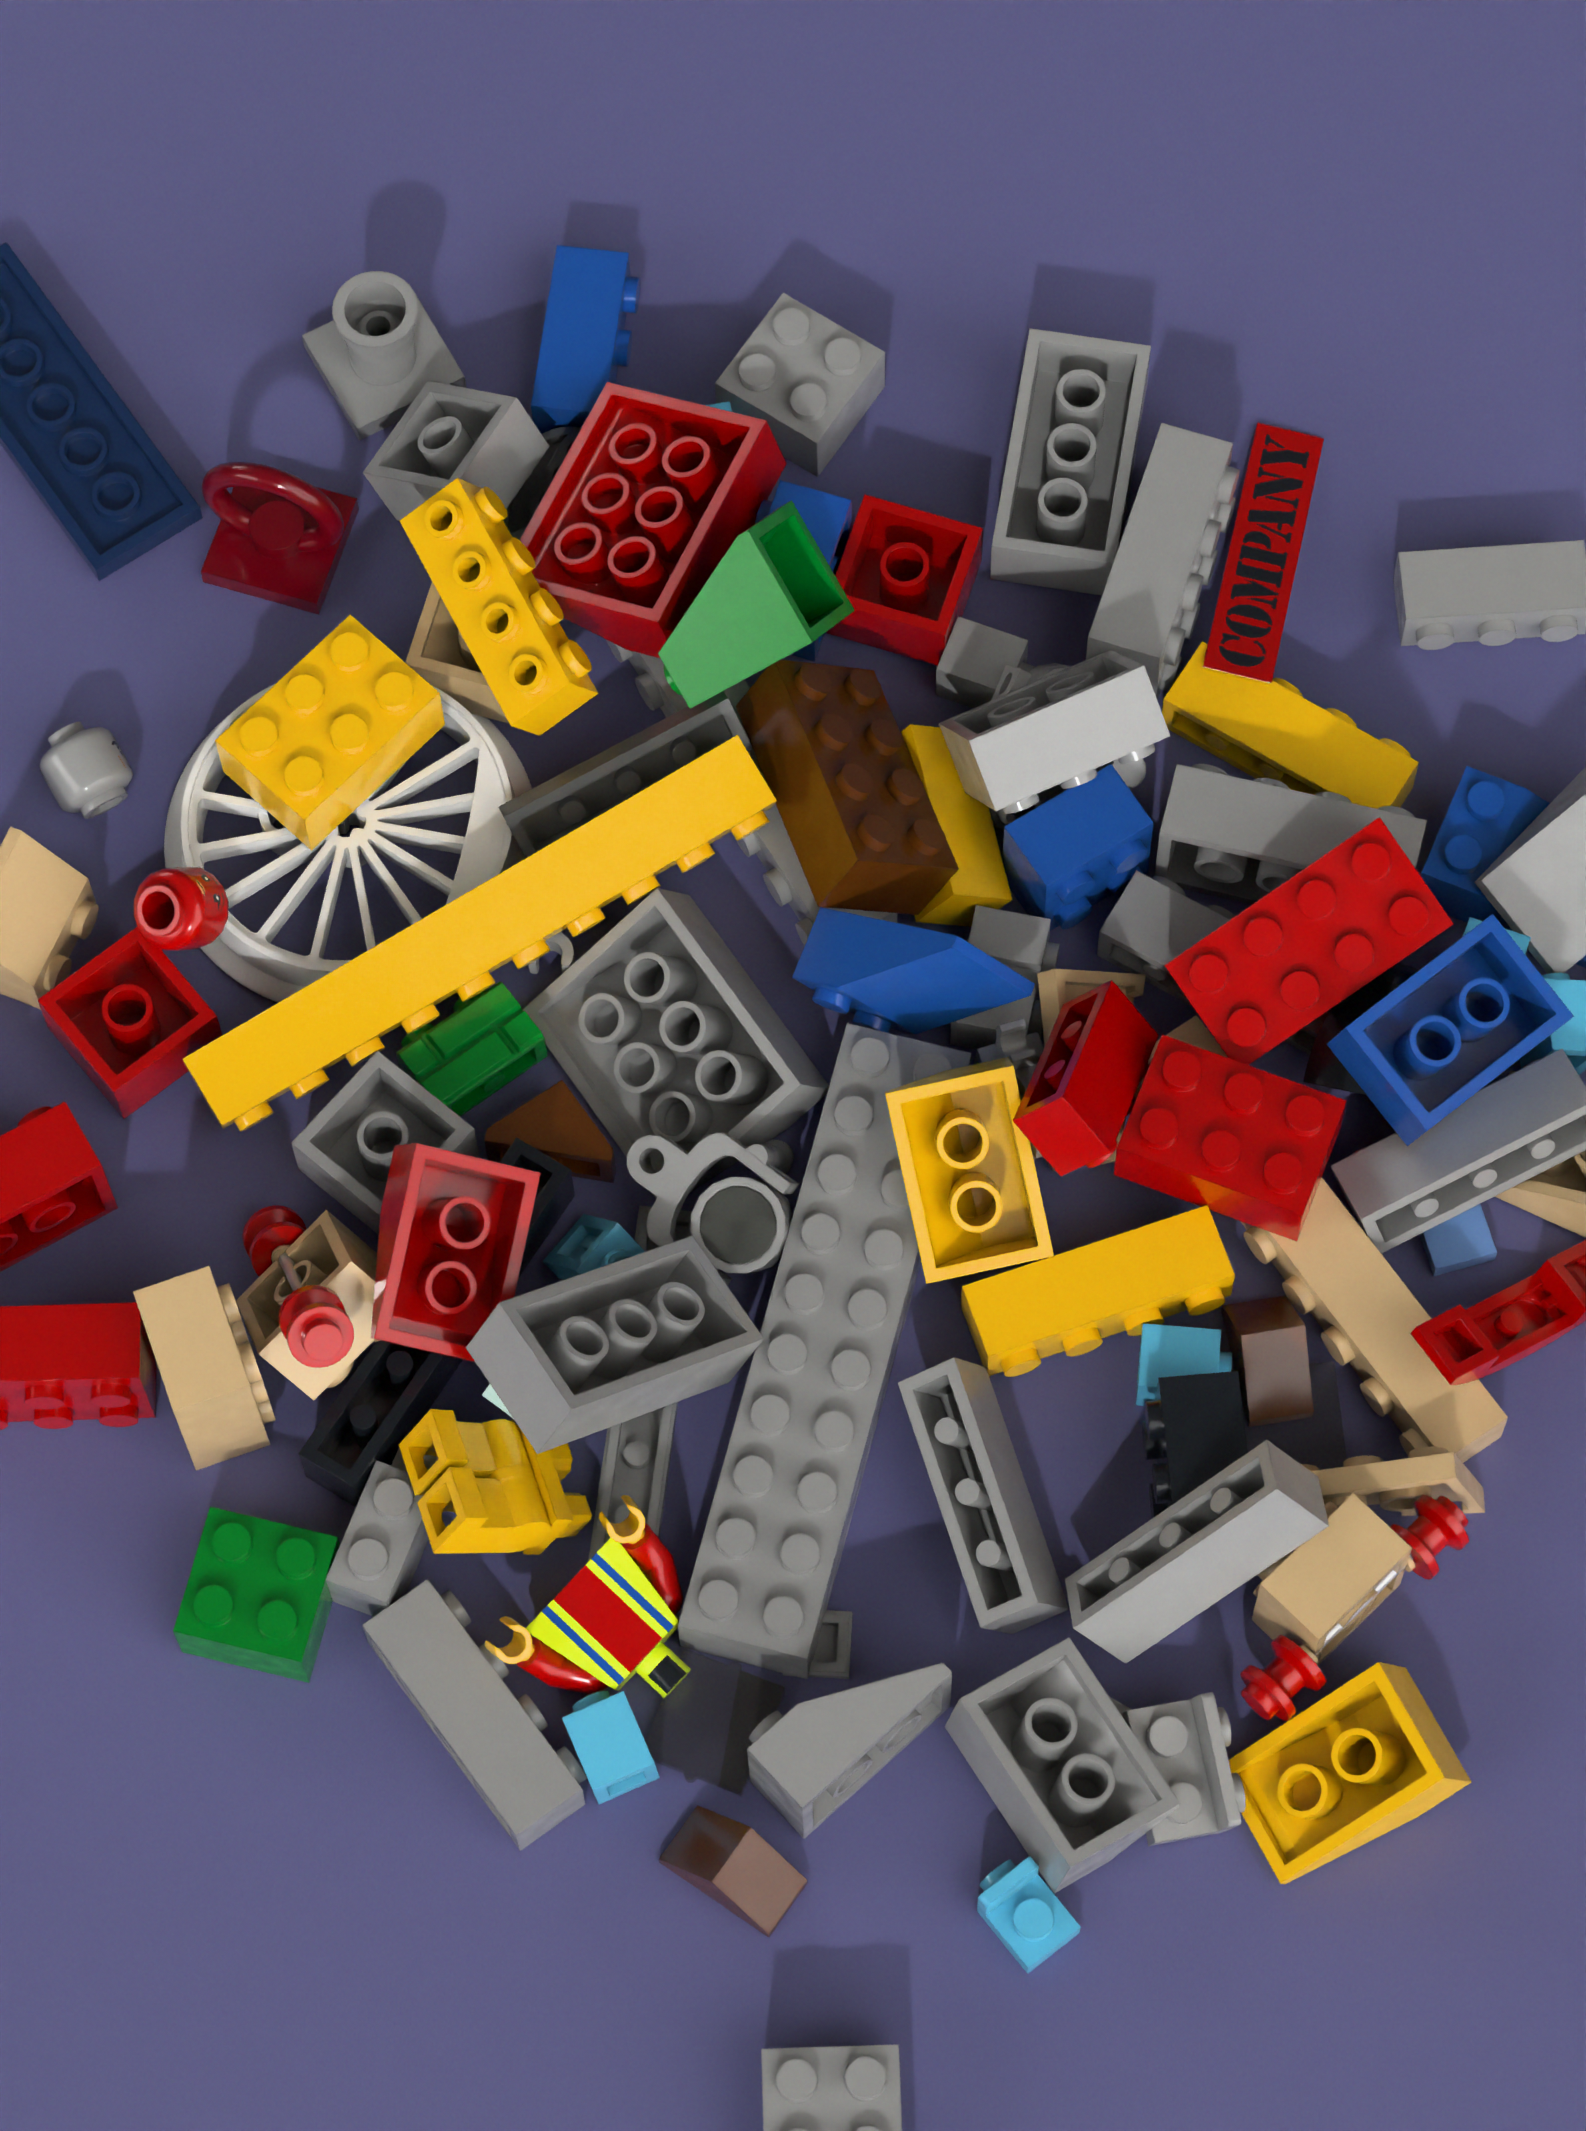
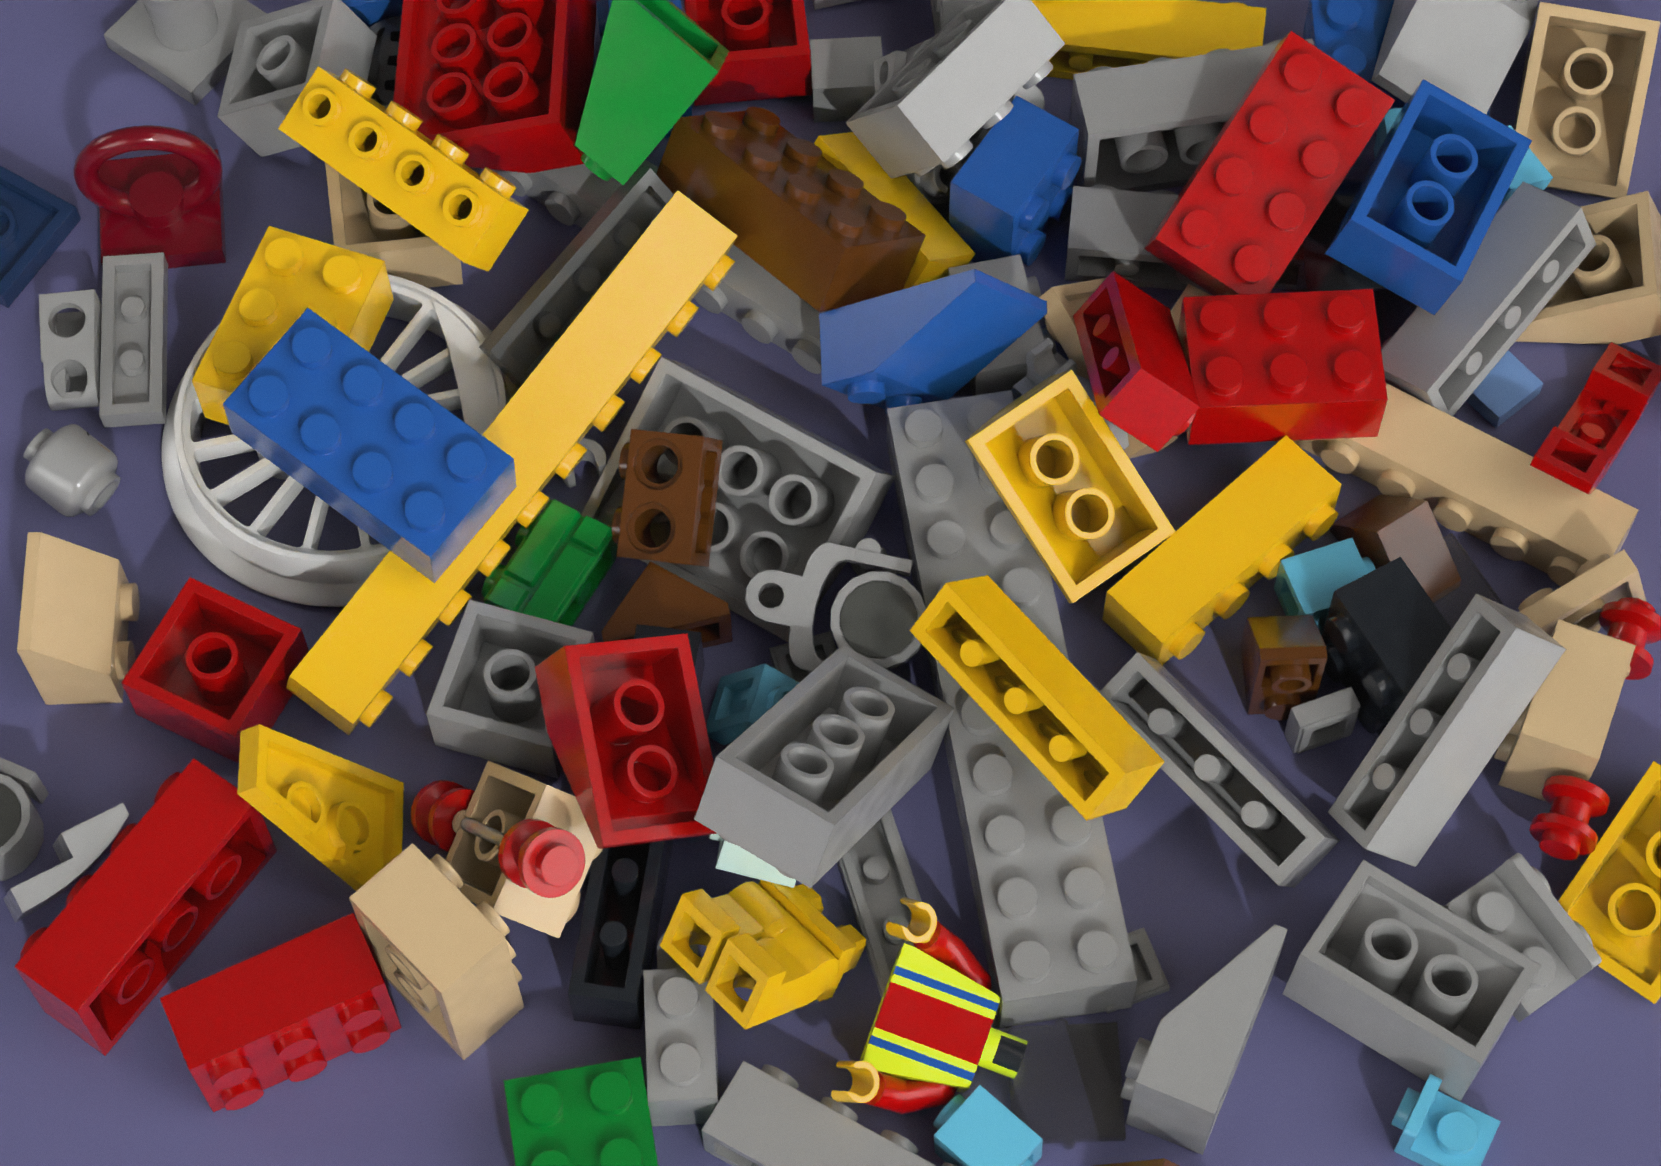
camera: 25 degrees left, 5 degrees down
red head [133,867,229,951] -> none
none -> light grey leg [39,289,102,411]
none -> light grey plate [99,252,168,428]
none -> blue brick [223,308,517,583]
none -> yellow wing [237,724,404,891]
none -> reddish brown brick [612,429,723,567]
none -> yellow brick [909,575,1165,821]
none -> reddish brown slope [1241,615,1327,720]
none -> light grey tile [1284,687,1361,754]

